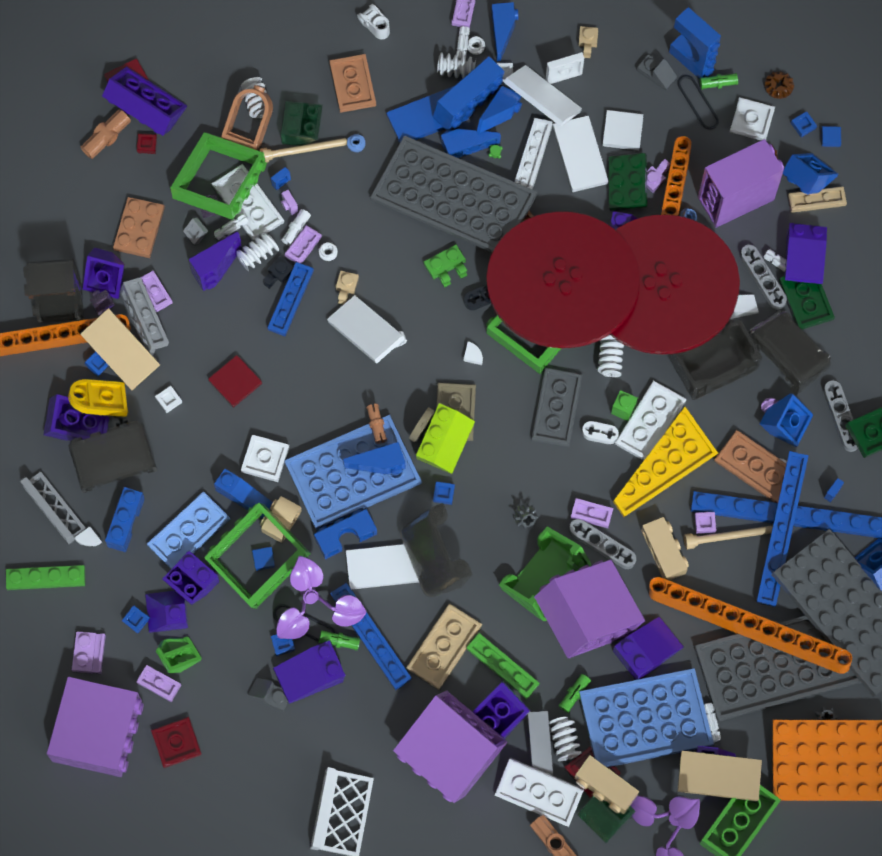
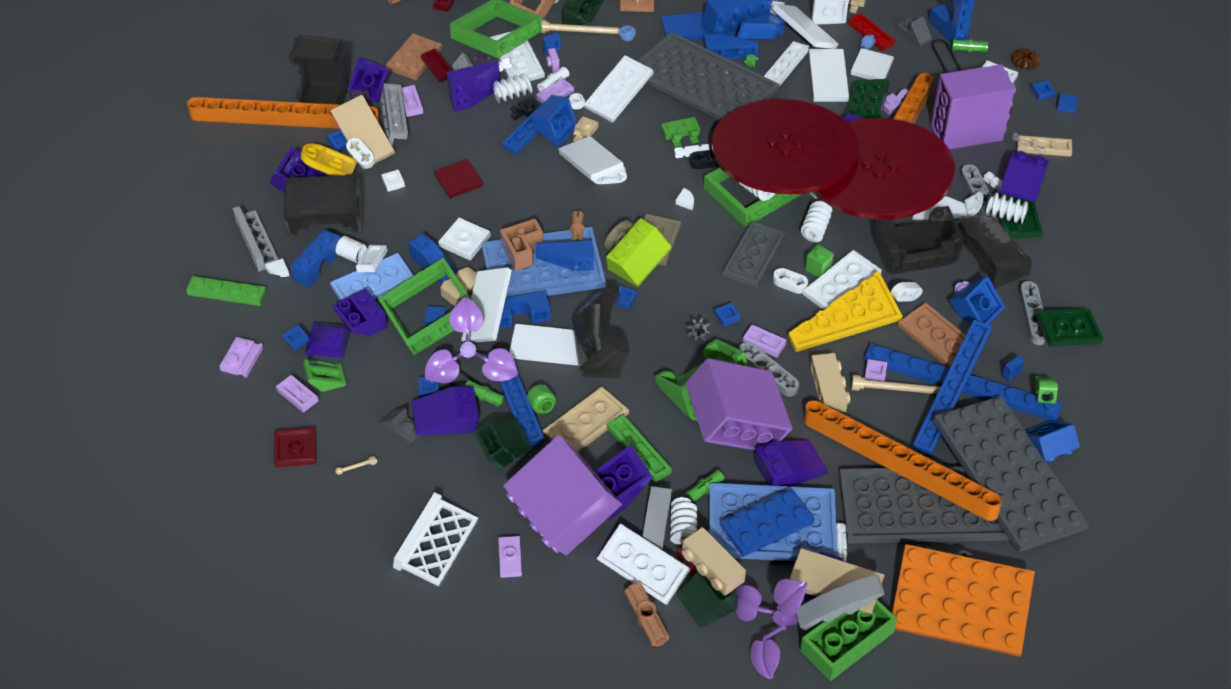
camera: 15 degrees right, 20 degrees down
medium lavender brick [47,677,144,777] -> none
blue slope [783,153,838,195] -> none
none -> tan hinge [335,456,377,475]
none -> white piece [336,236,367,263]
none -> white beam [346,138,375,169]
none -> white tile [356,245,388,272]
none -> dark red tile [420,48,452,83]
none -> white tile [461,268,512,343]
none -> clear green slope [474,417,533,471]
none -> lavender plate [499,536,522,578]
none -> nougat brick [500,219,543,271]
none -> bright green head [527,384,556,414]
none -> blue slope [531,95,577,147]
none -> white tile [584,56,653,123]
none -> white axle [674,144,710,158]
none -> blue plate [714,303,741,327]
none -> blue plate [720,488,815,557]
none -> light grey slope [796,574,885,630]
none -> red tile [848,13,895,51]
none -> medium blue plate [860,35,876,50]
none -> white beam [891,282,923,302]
none -> white tile [964,192,983,217]
none -> white piece [986,192,1028,224]
none -> clear hinge [1012,133,1045,154]
none -> bright green leg [1033,376,1058,404]

